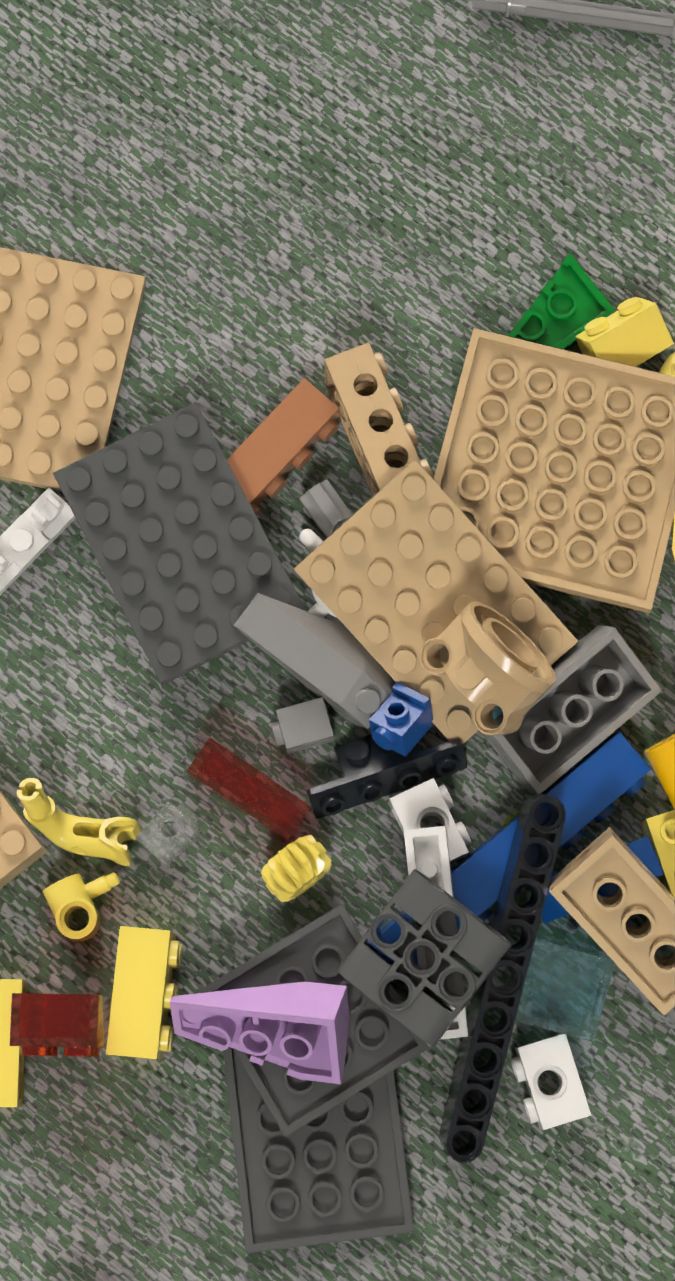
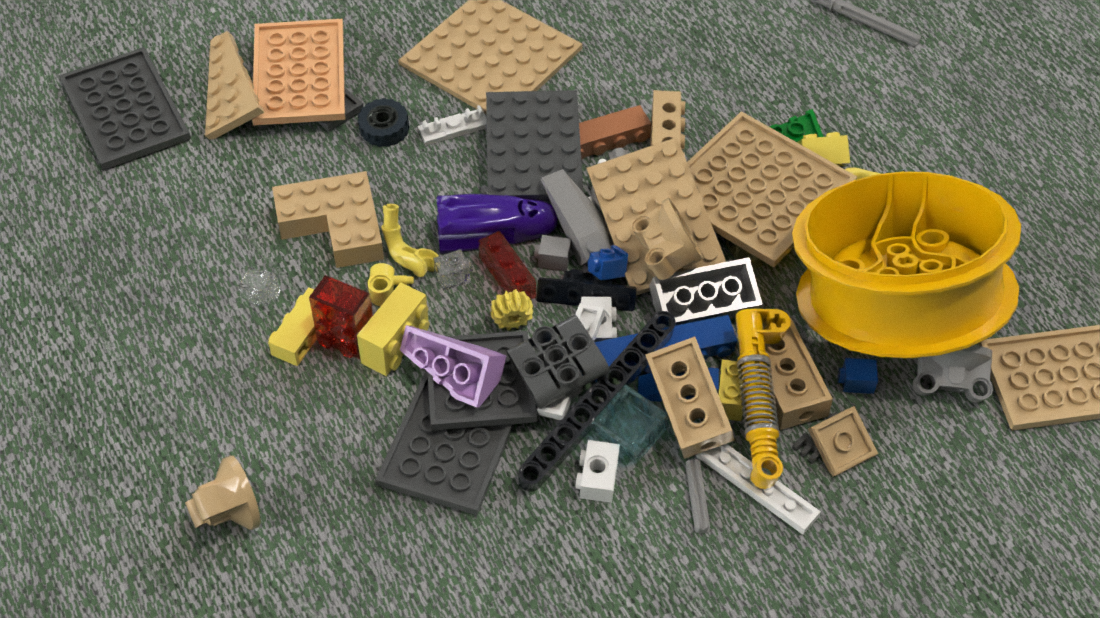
camera: 25 degrees right, 25 degrees down
none -> dark purple piece [436,194,558,254]

